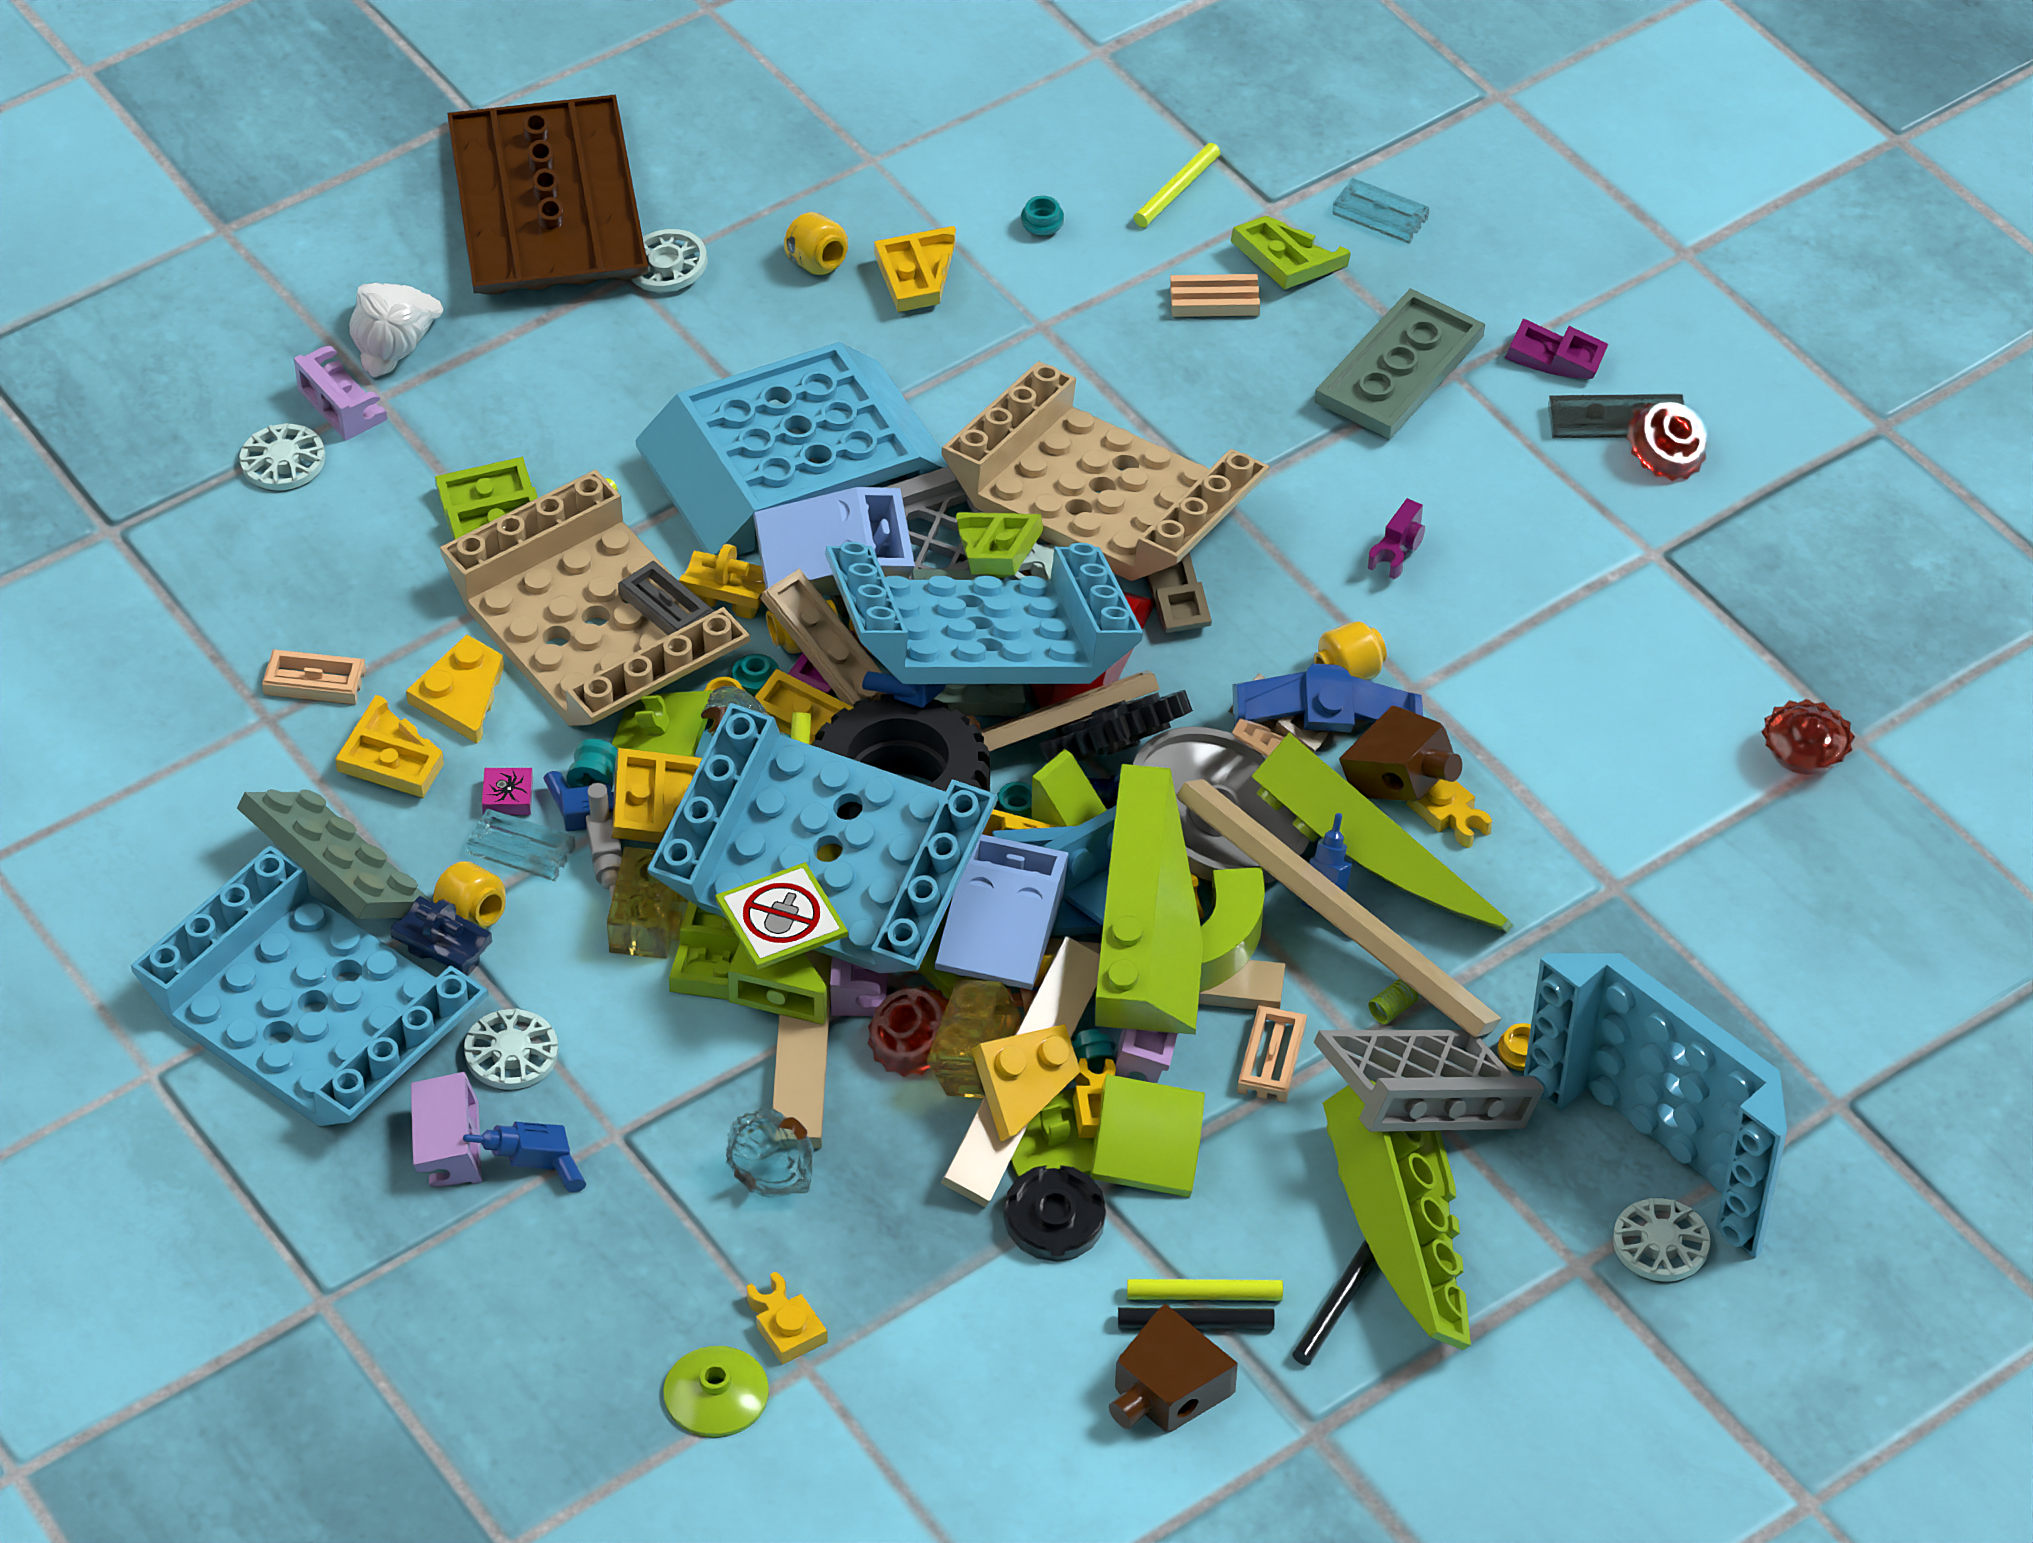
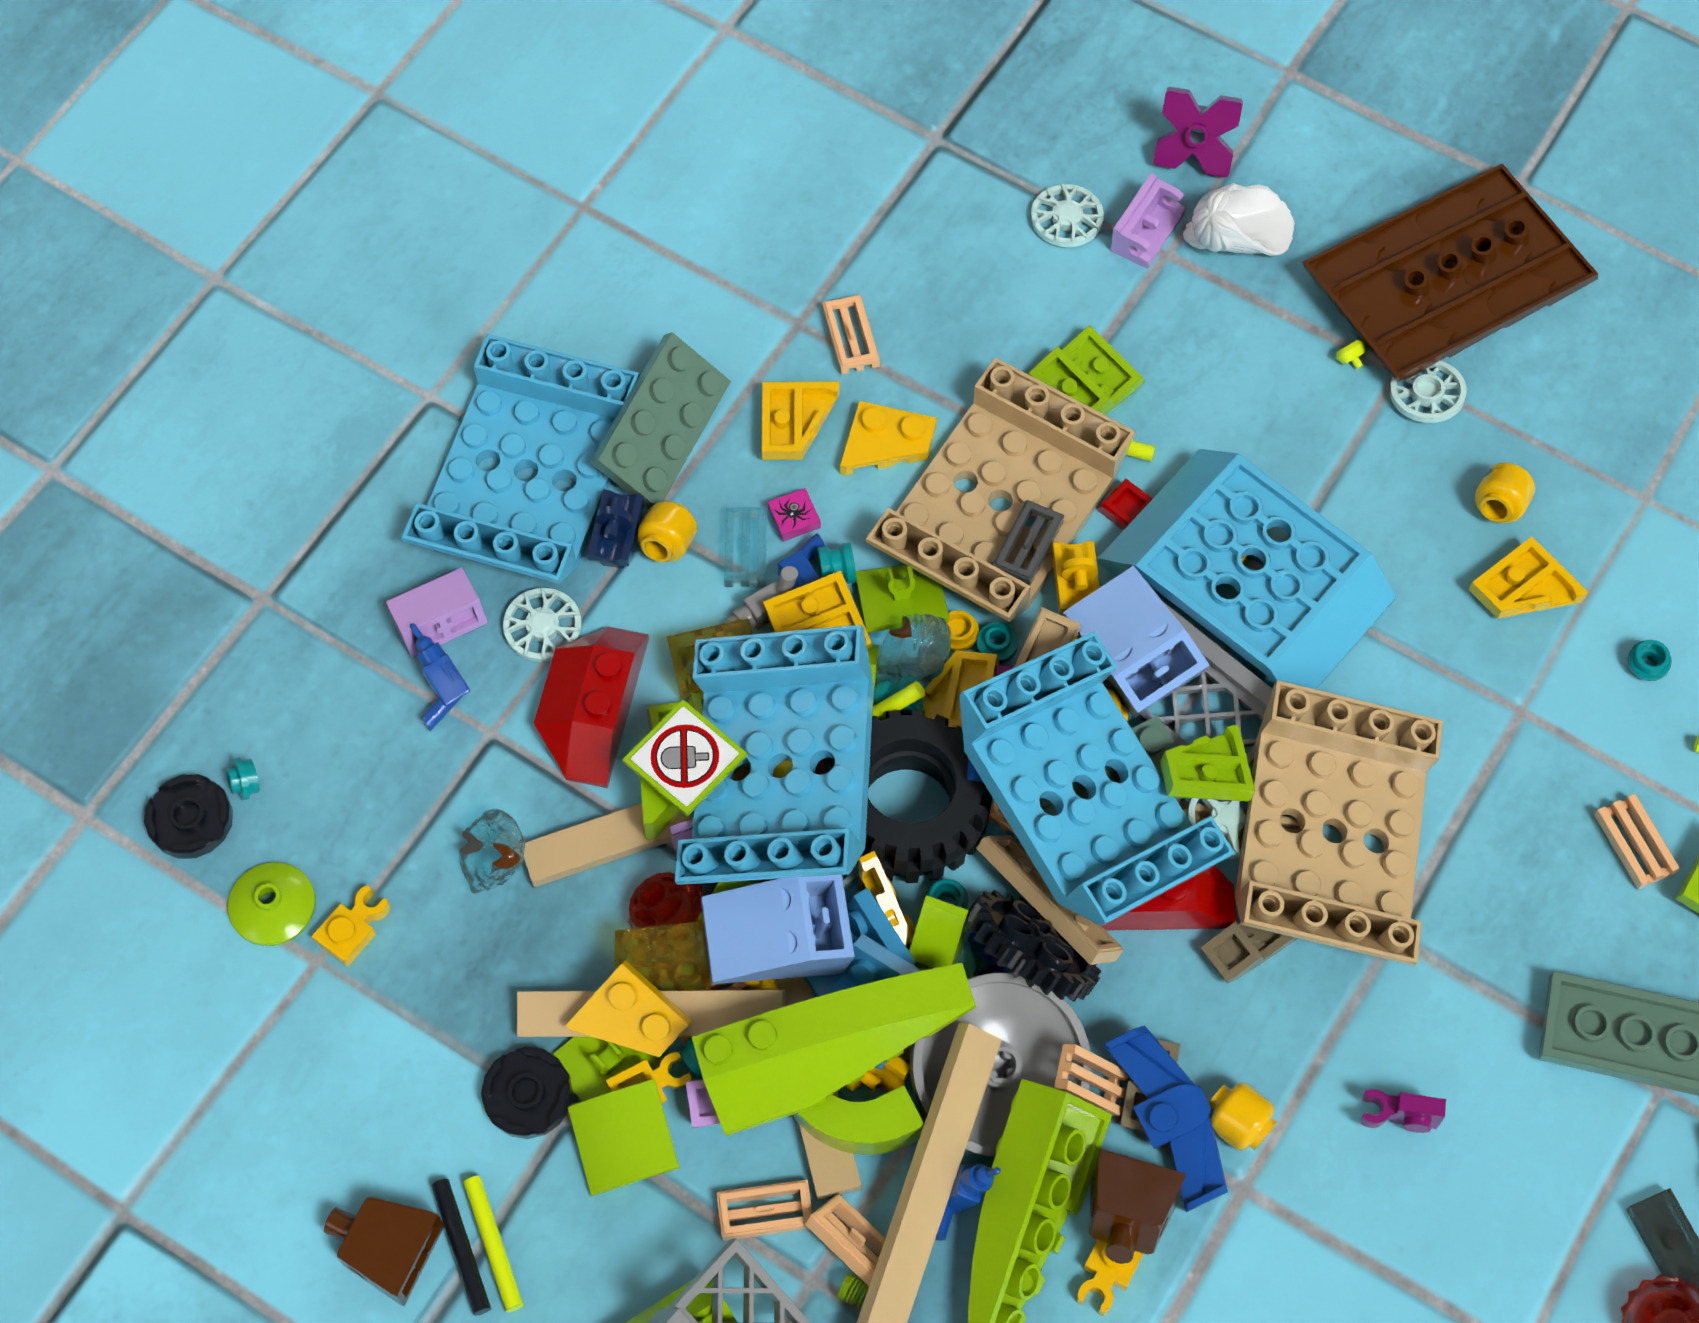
camera: 70 degrees right, 15 degrees up
none -> black tile [144,774,233,859]
none -> teal plate [226,757,259,800]
none -> red wedge [533,627,649,788]
none -> light nougat tile [805,1193,885,1286]
none -> red tile [1099,479,1153,530]
none -> magenta plant [1153,87,1243,177]
none -> neon yellow rock [1335,339,1366,369]

